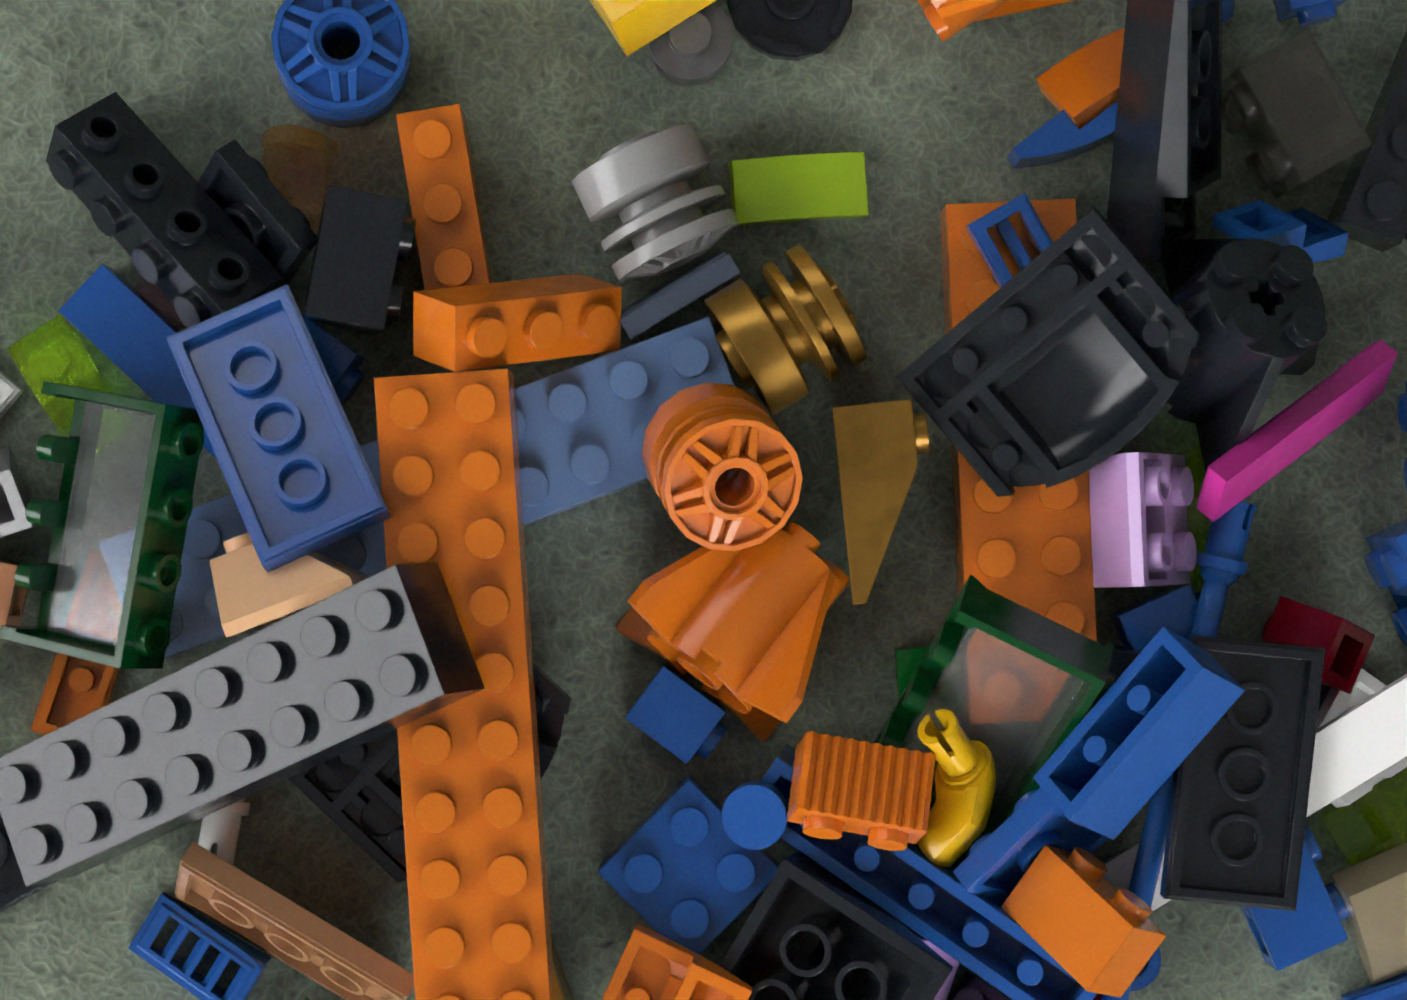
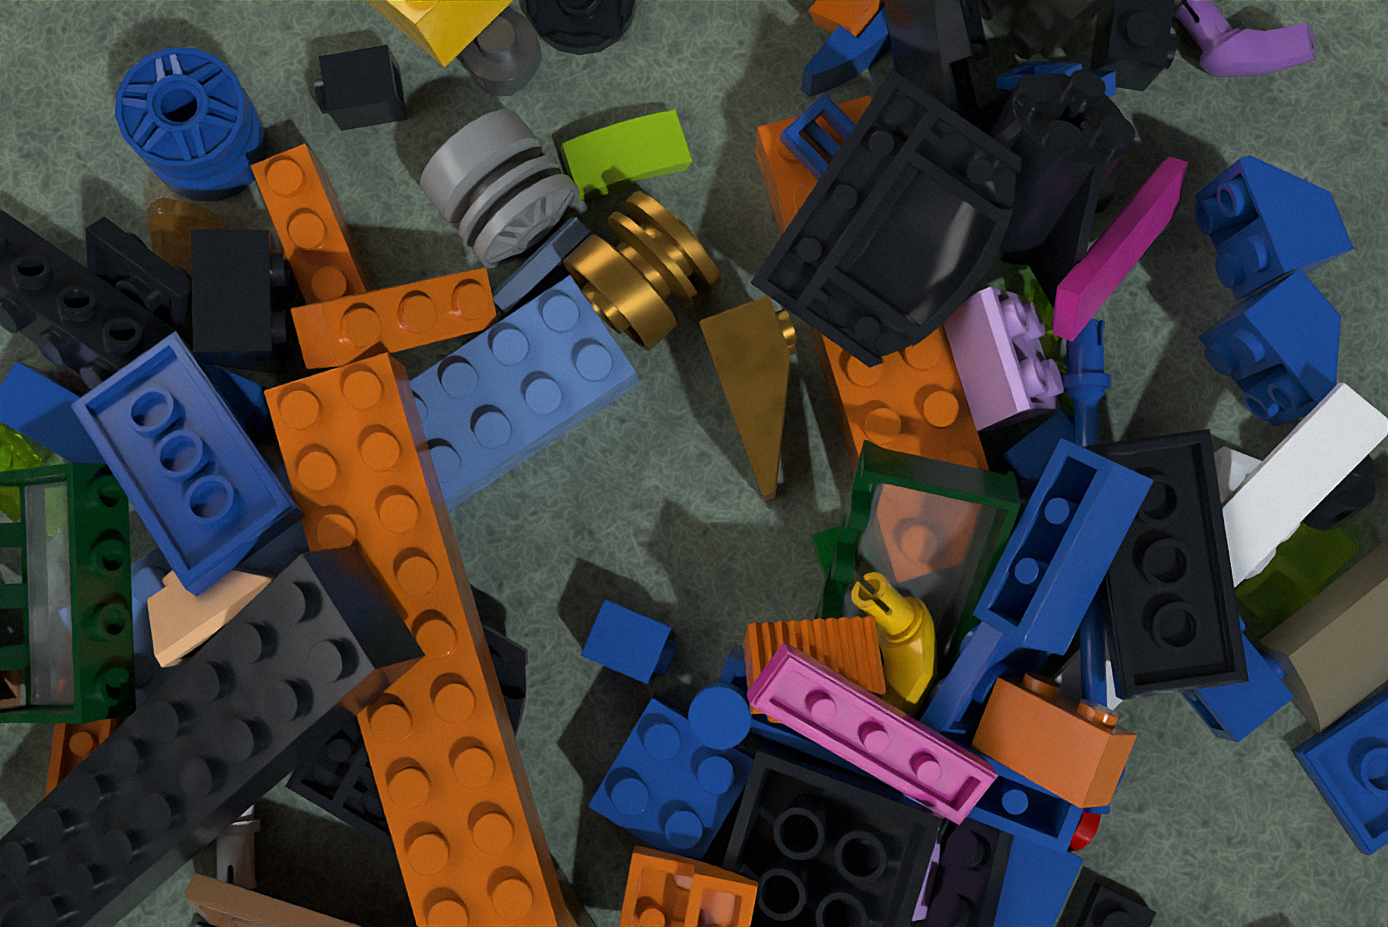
camera: 10 degrees left, 5 degrees down
orange brick [615,522,850,743] -> none
orange wheel [641,382,803,551] -> none
dark red brick [1262,596,1375,694] -> none
none -> black brick [314,45,408,131]
none -> dark pink tile [746,641,998,825]

